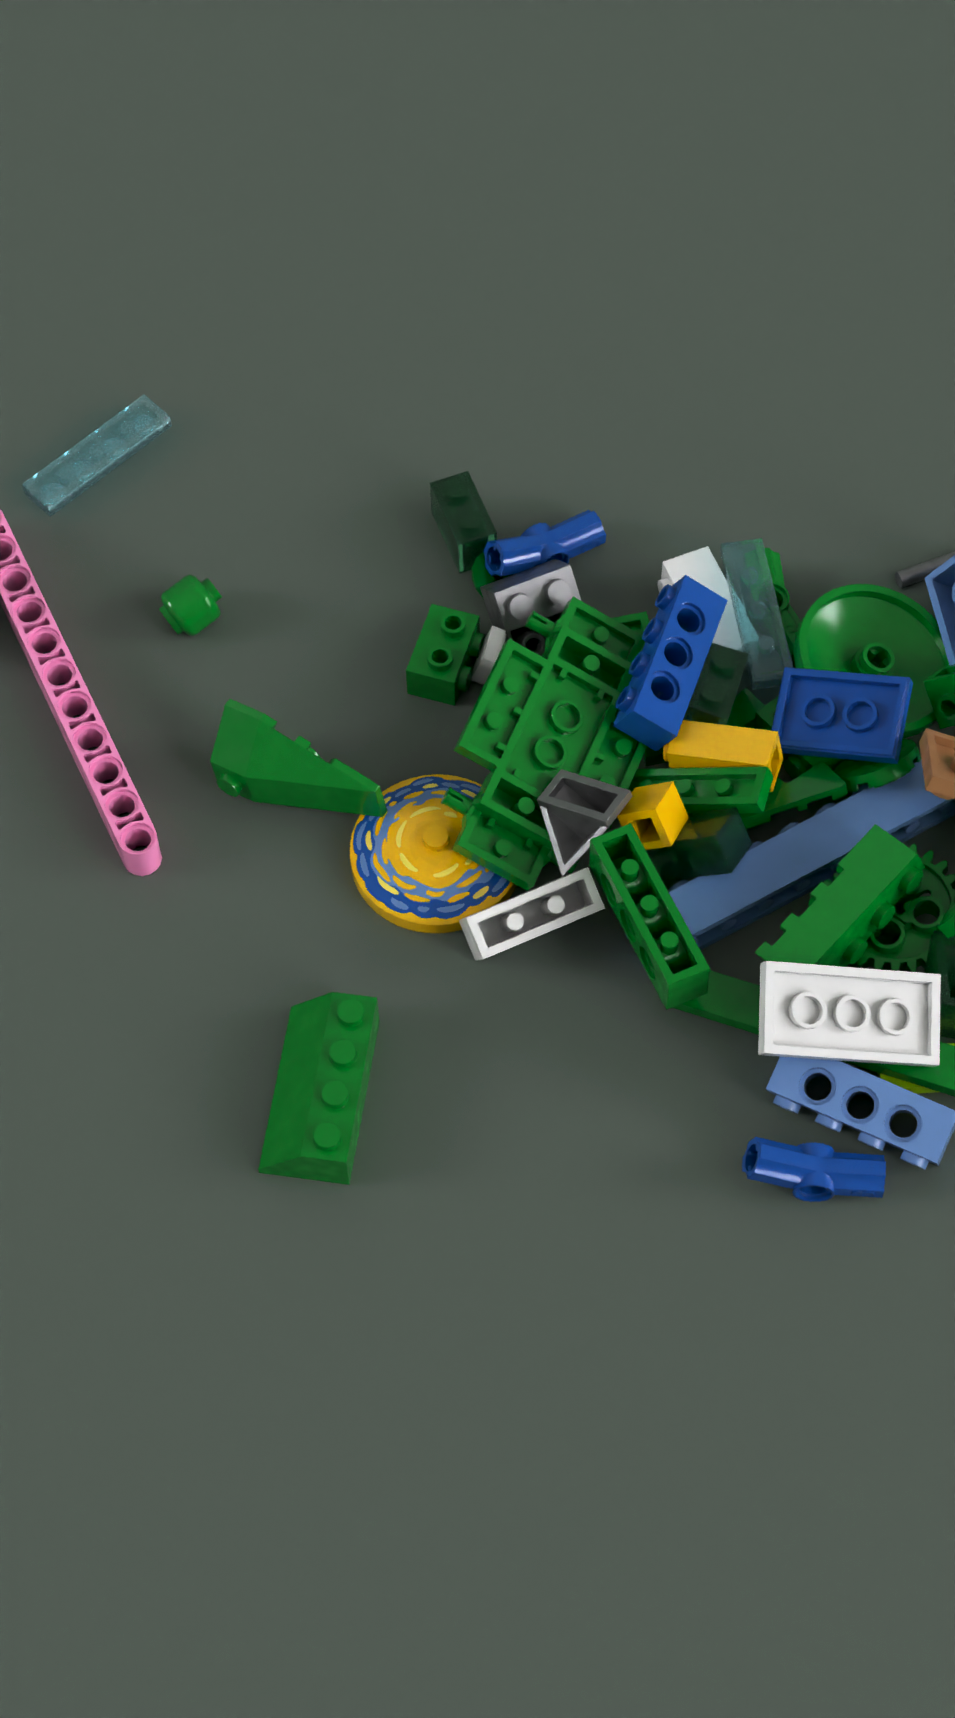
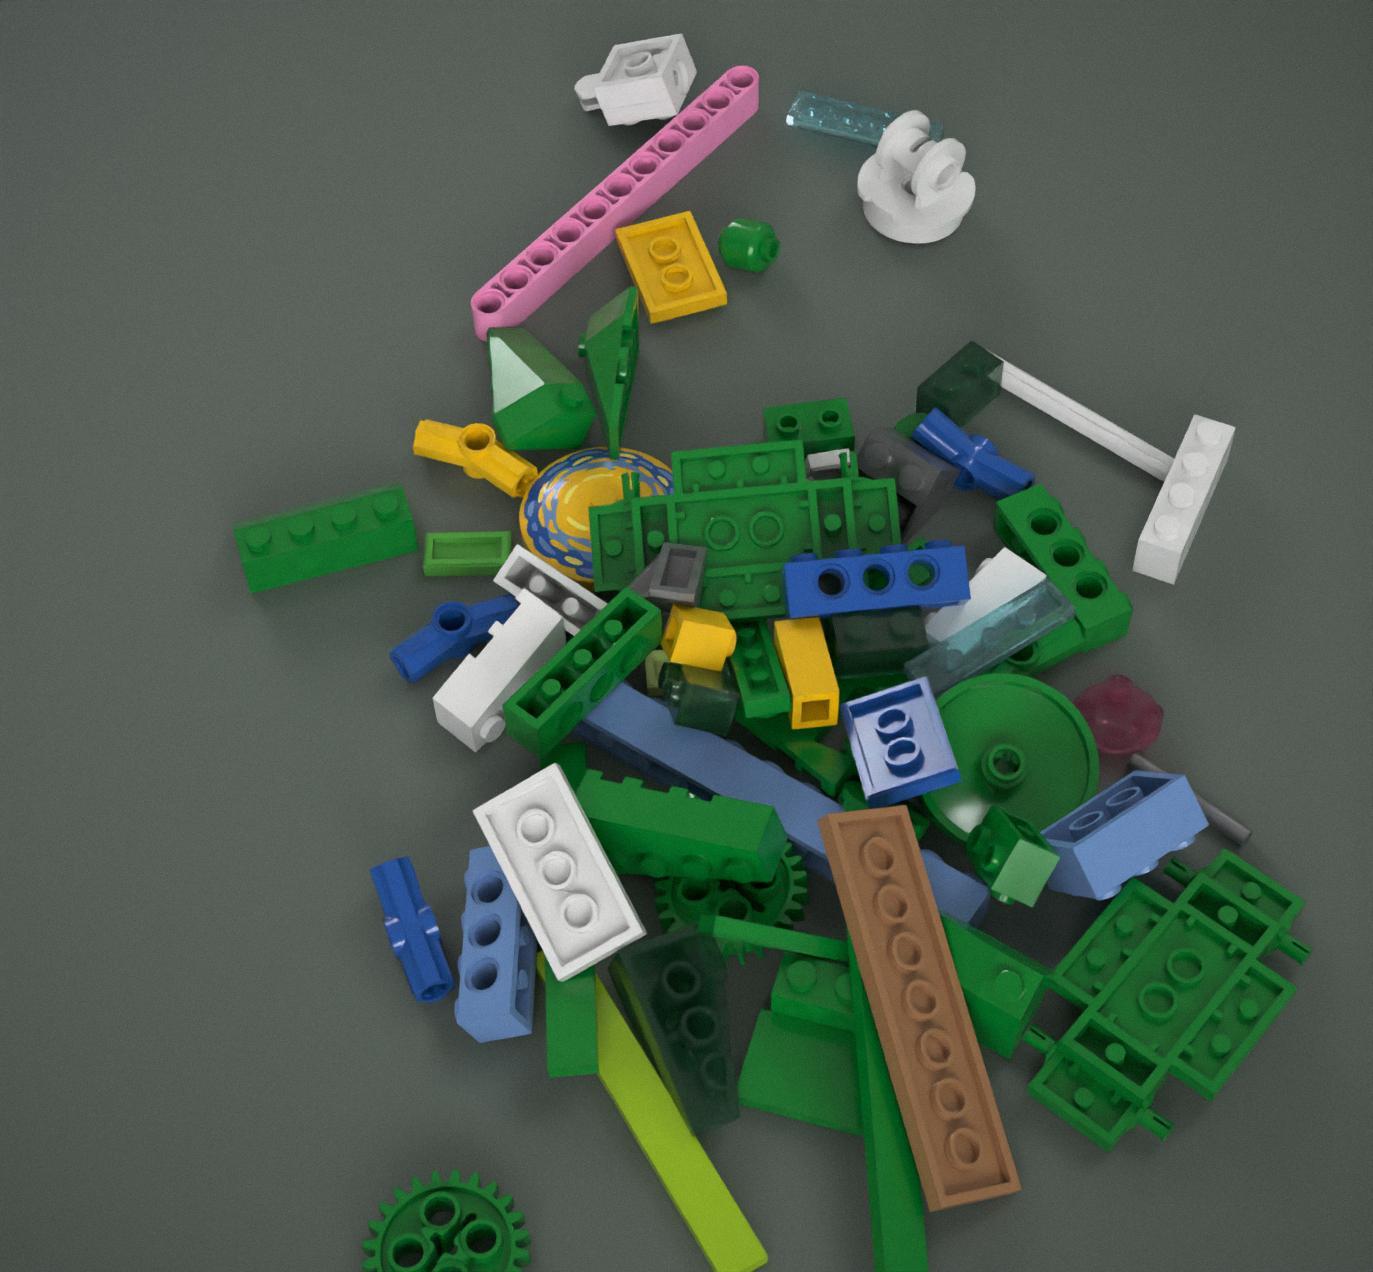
camera: 65 degrees right, 5 degrees down
none -> blue piece [389,593,518,683]
none -> yellow piece [413,419,538,498]
none -> bright green tile [423,531,513,576]
none -> white wedge [433,588,566,752]
none -> green wedge [486,327,597,450]
none -> yellow plate [615,211,727,324]
none -> white piece [857,110,976,244]
none -> white axle [963,344,1174,481]
none -> green brick [993,483,1133,655]
none -> clear pink dish [1073,674,1164,755]
none -> white brick [1132,414,1236,585]

